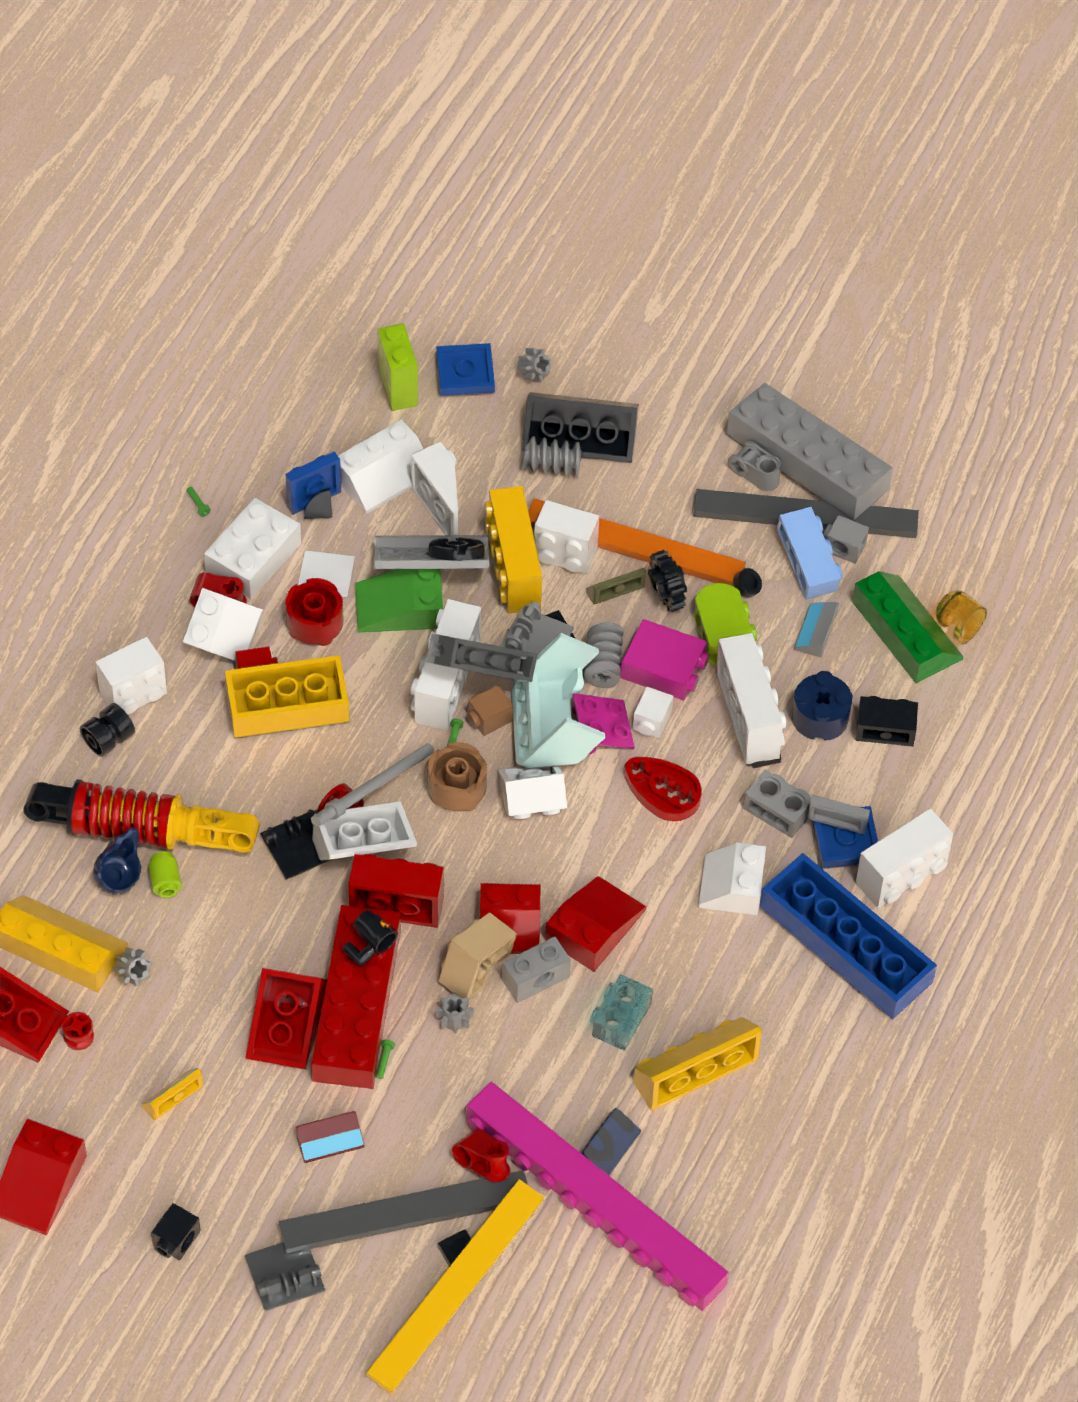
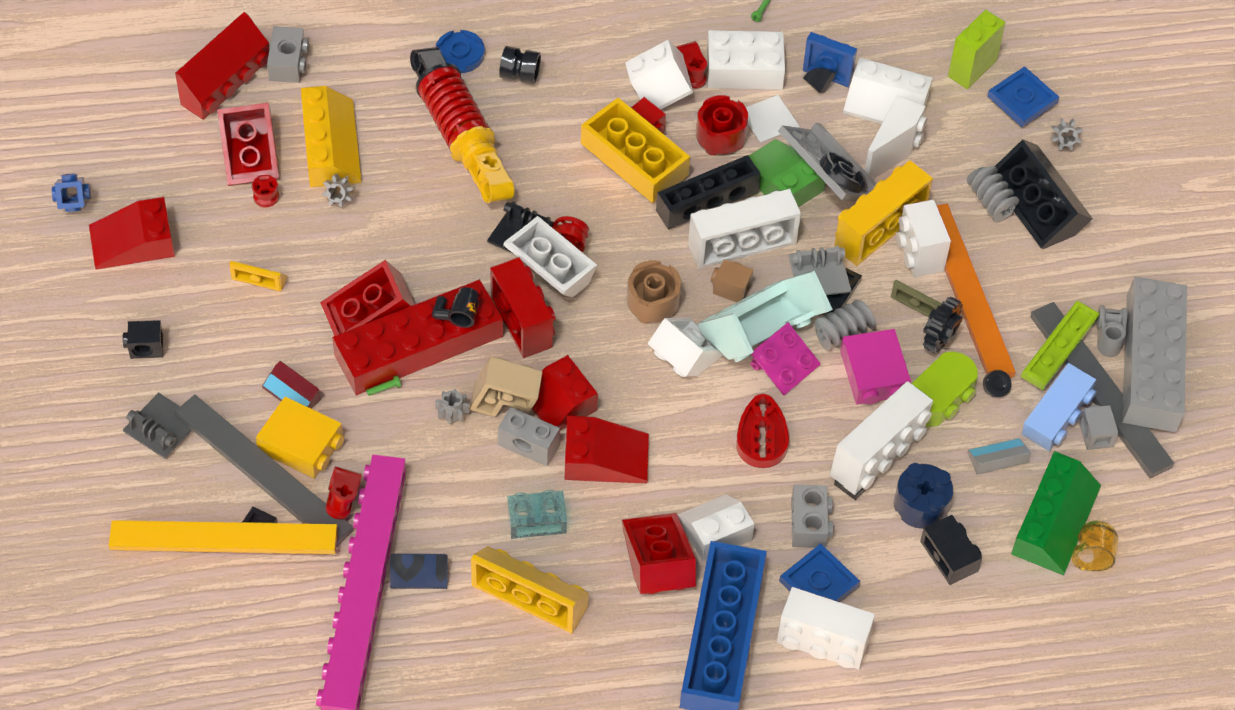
camera: 55 degrees right, 0 degrees up
dark blue hair [93,827,141,895] -> none
white brick [95,637,167,714] -> none
lime brick [148,851,182,898] -> none
light grey bar [311,743,434,827] -> none
dark grey piece [426,633,538,682] -> none
bright green piece [448,718,464,744] -> none
white brick [633,687,674,738] -> none
light grey tile [808,795,870,834] -> none
none -> yellow brick [255,396,344,479]
none -> blue tile [436,30,485,73]
none -> red slope [622,513,696,594]
none -> black brick [656,155,761,230]
none -> lime tile [1021,300,1100,391]

